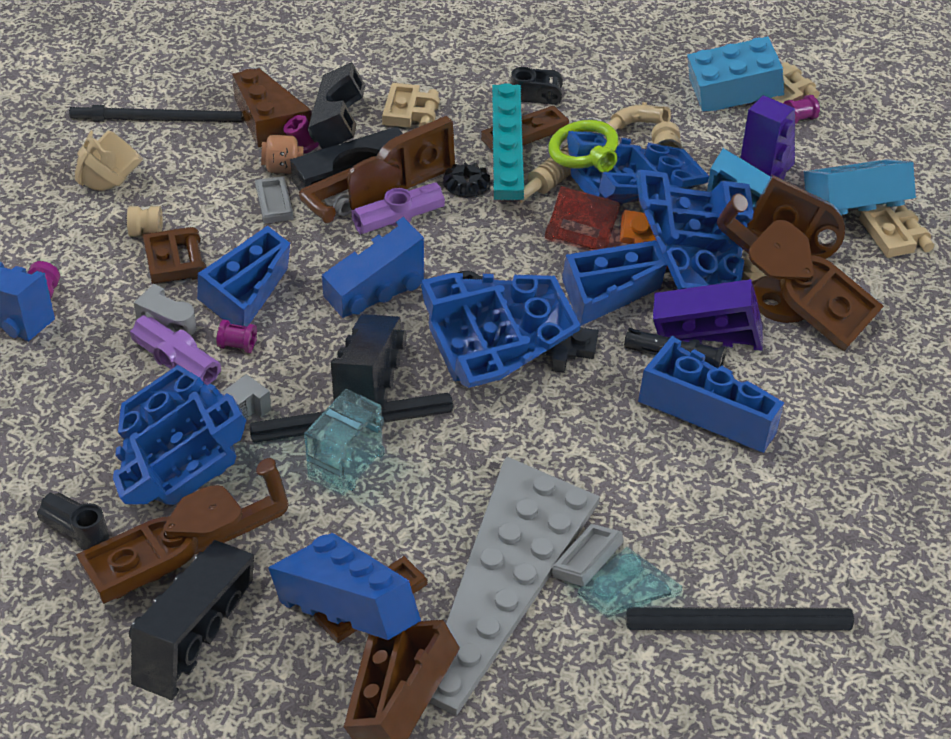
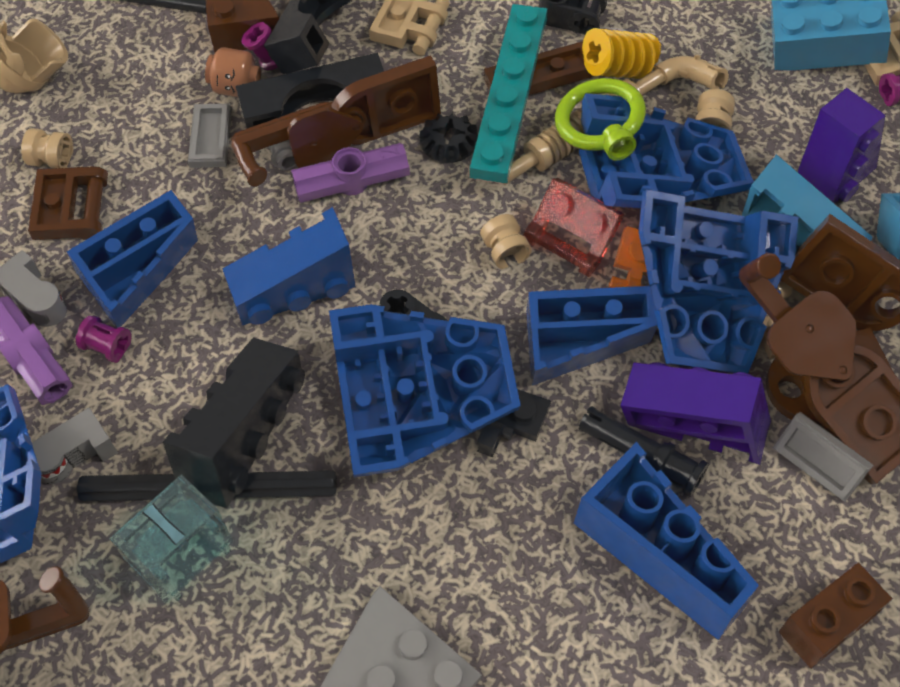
camera: 15 degrees right, 15 degrees up
none -> tan wheel [480,214,532,269]
none -> yellow piece [582,28,661,79]
none -> light grey tile [773,412,874,502]
none -> reddish brown brick [779,562,893,669]

